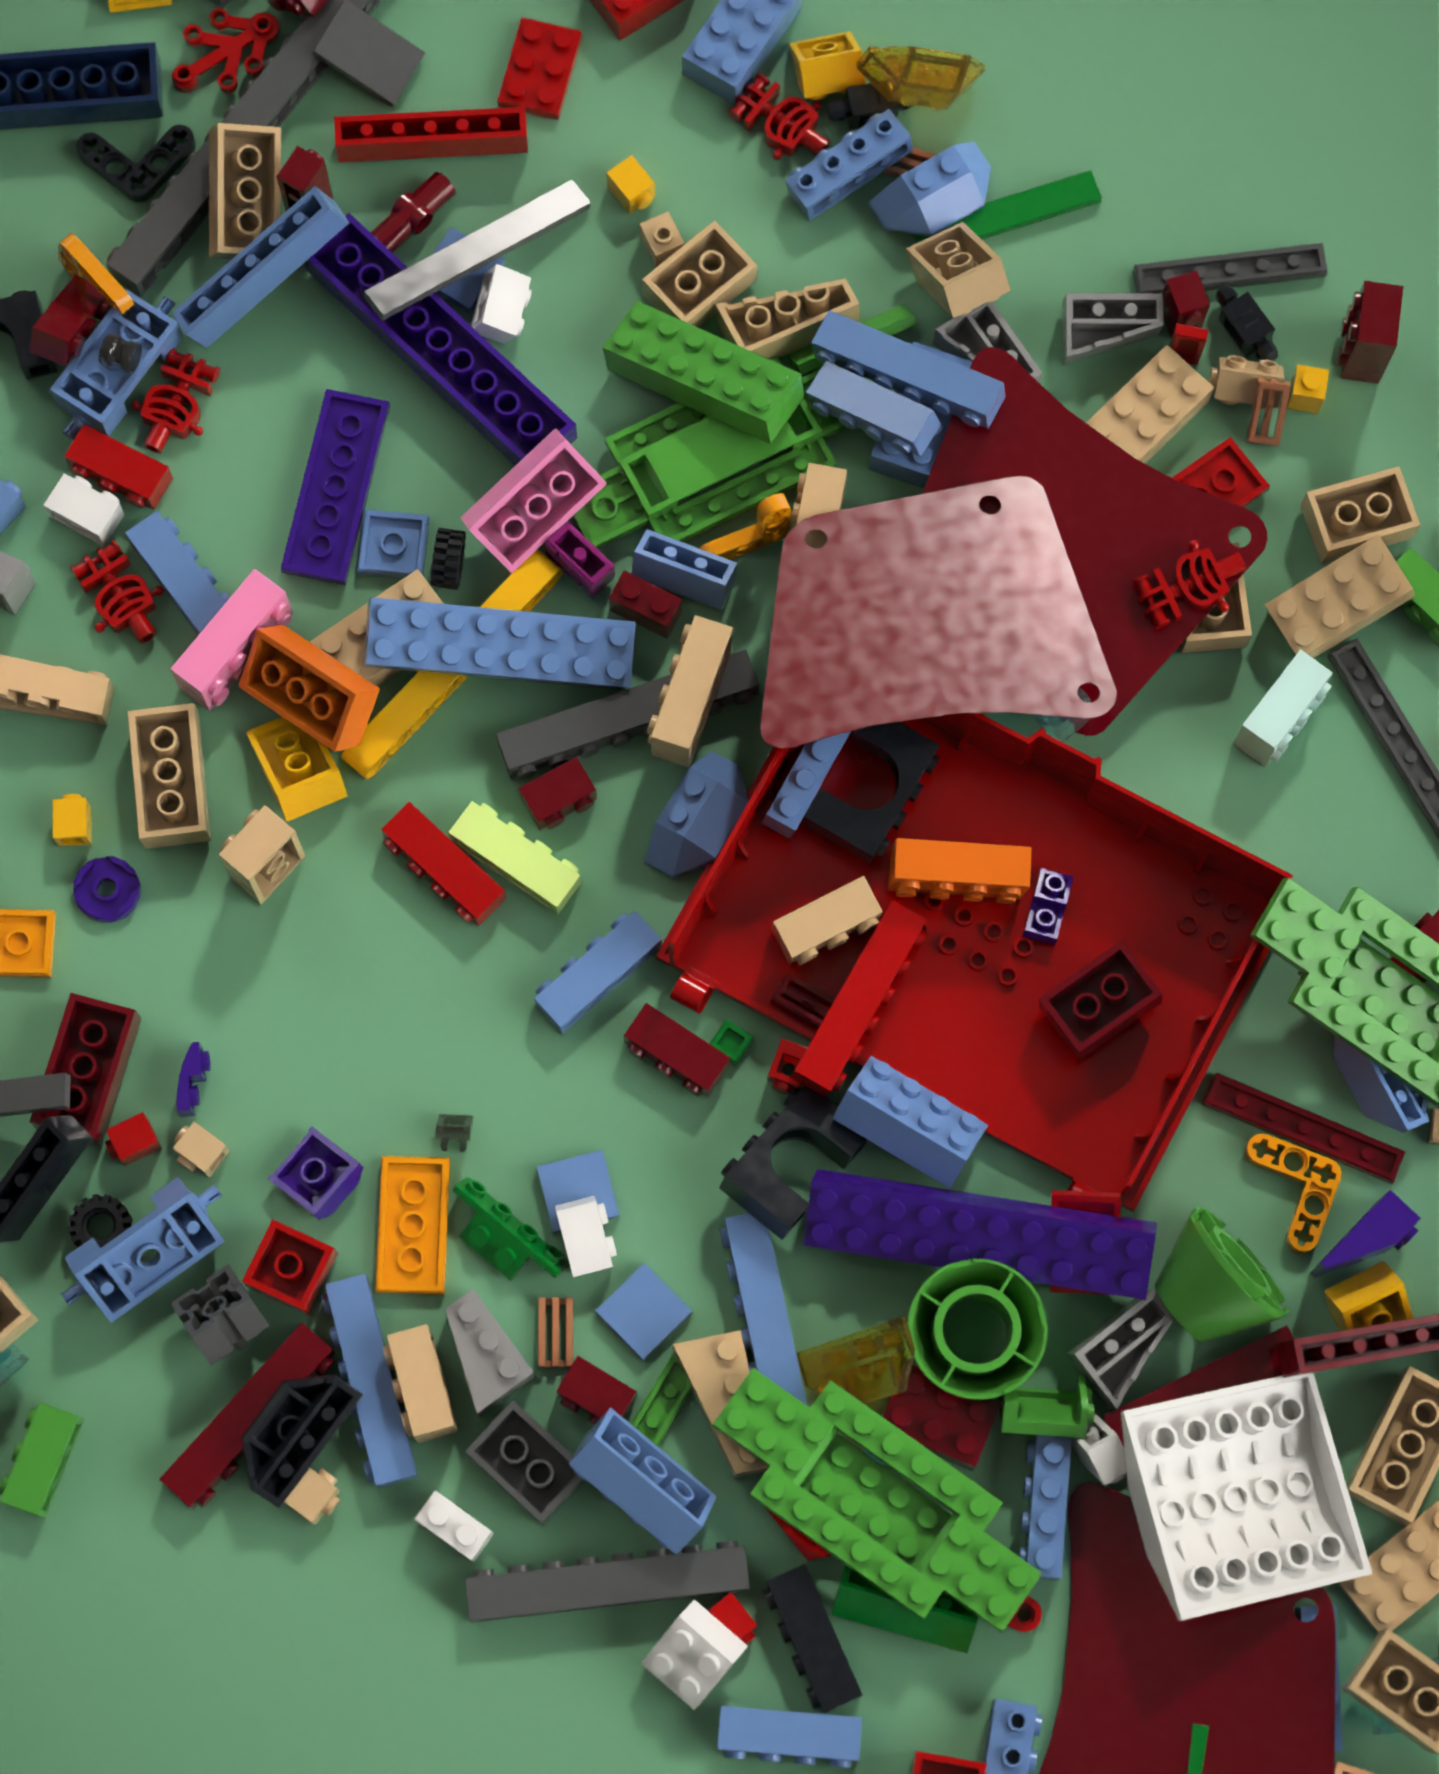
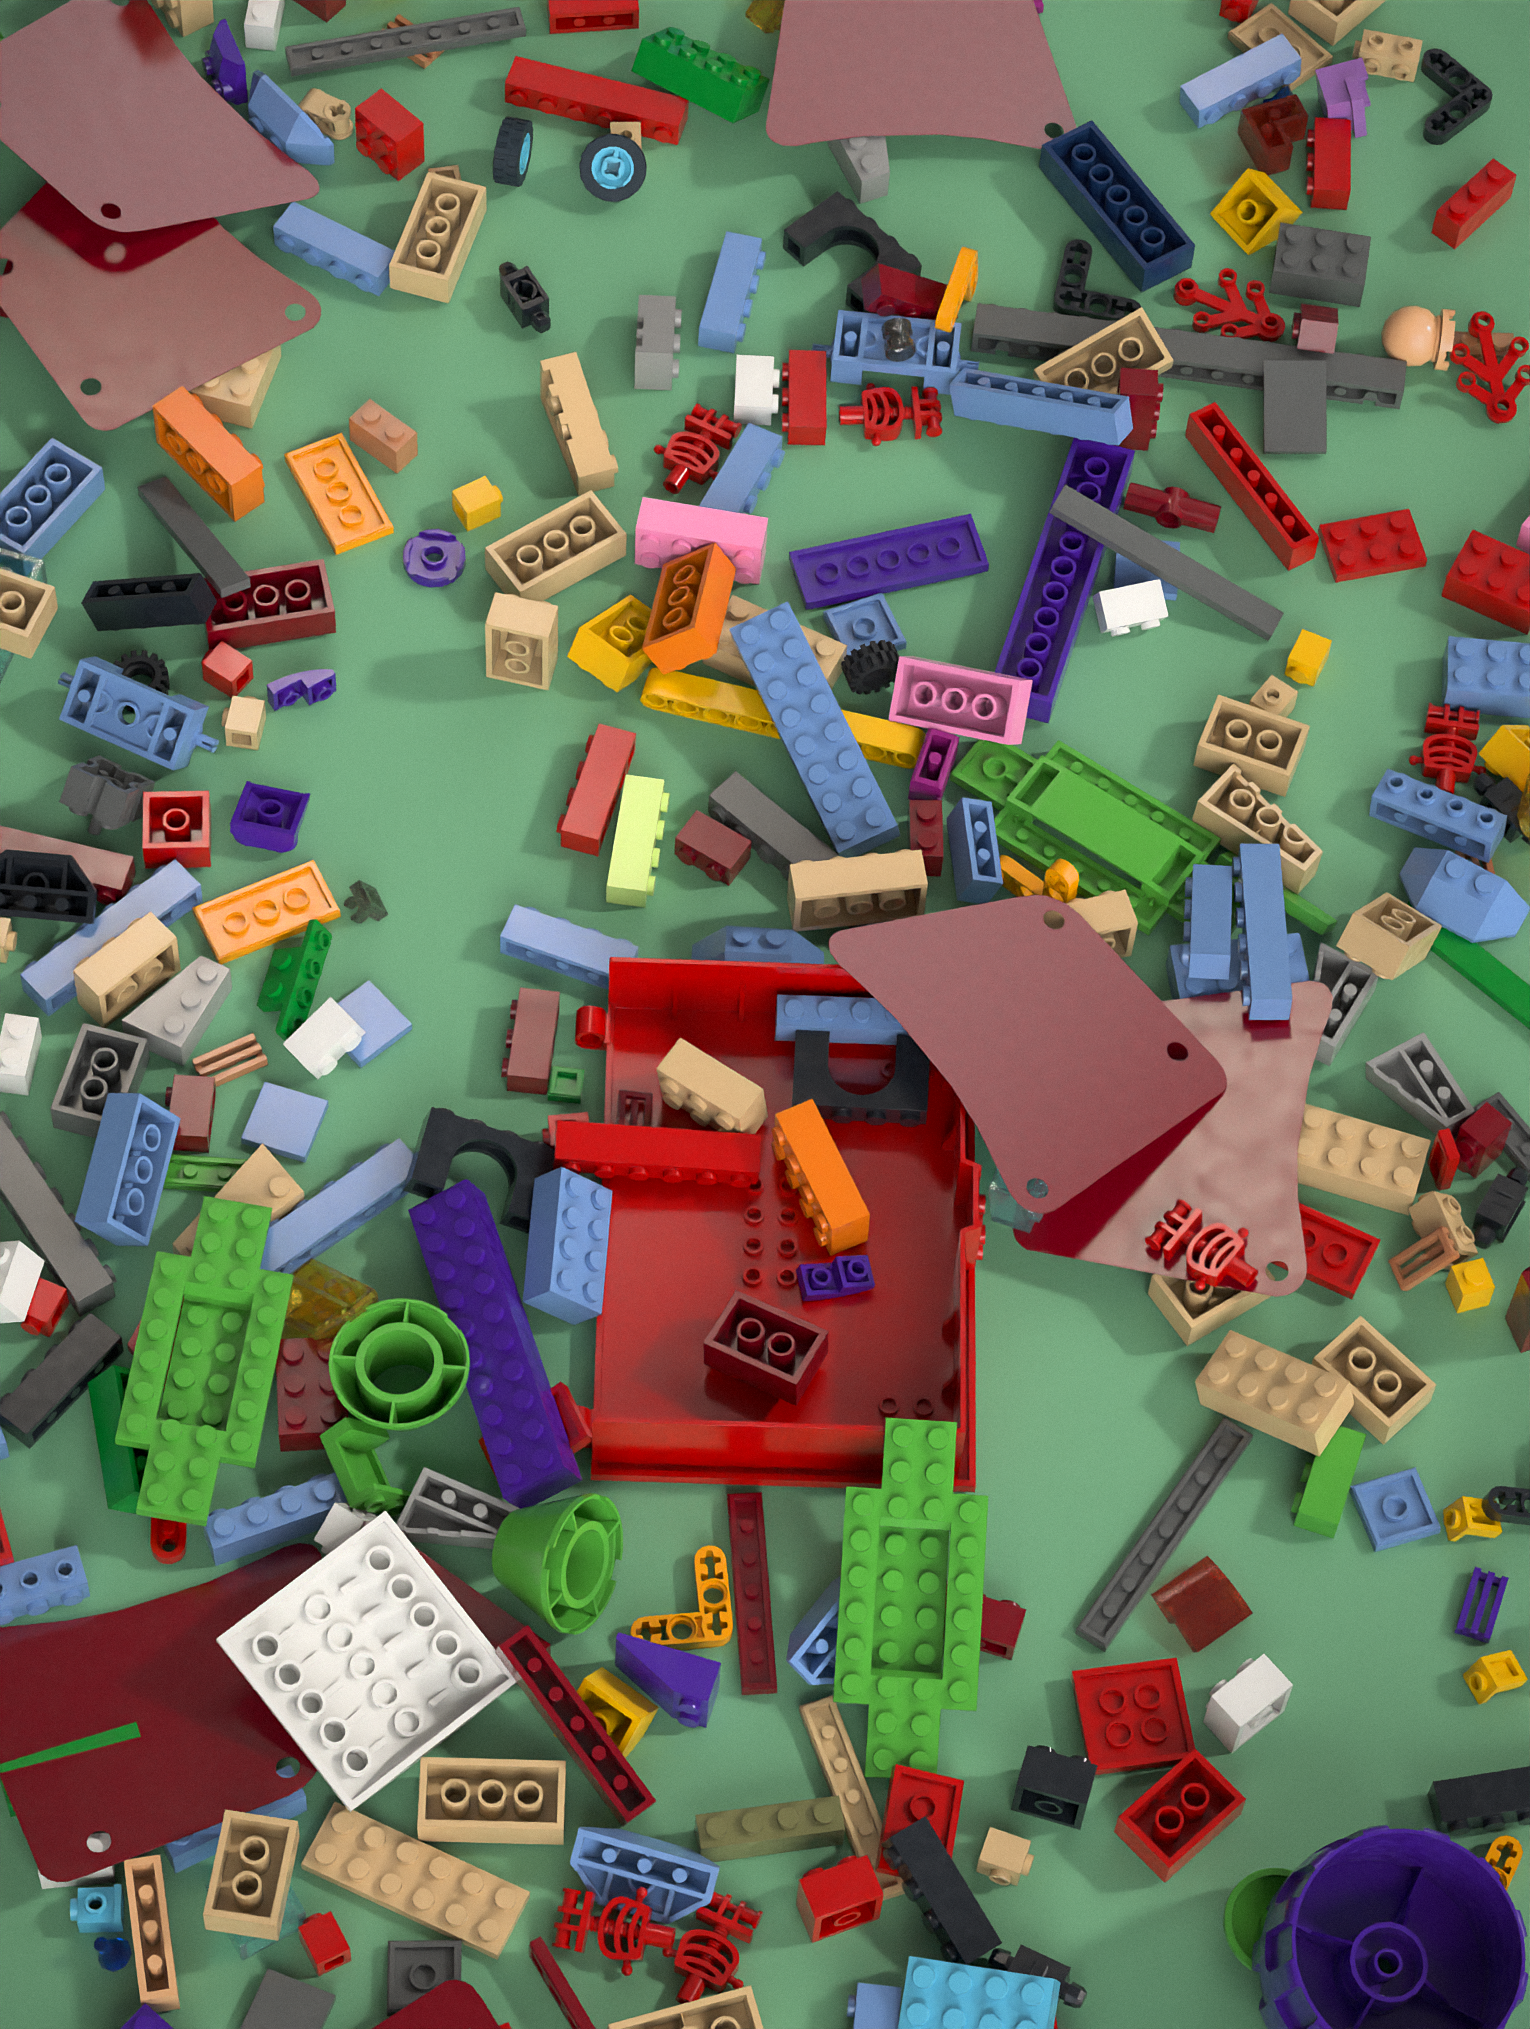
camera: 60 degrees right, 15 degrees down
bright green brick [602,301,805,444] -> none
light aqua brick [1233,649,1333,767] -> none

